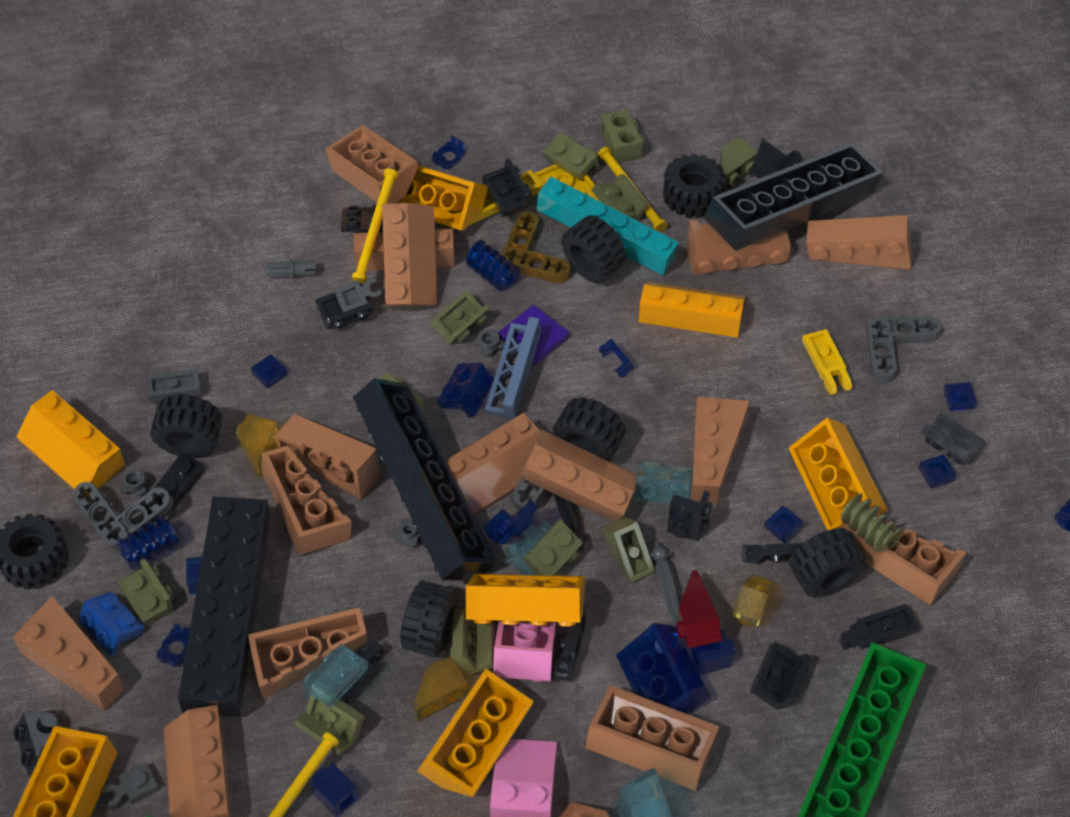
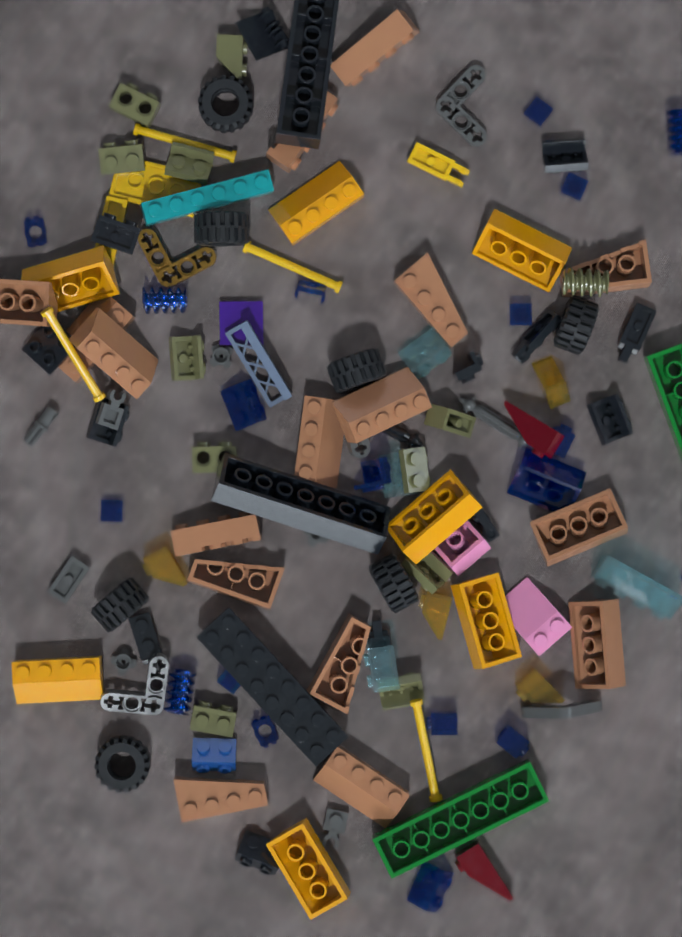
camera: 45 degrees left, 35 degrees up
none -> yellow bar [242,241,343,293]

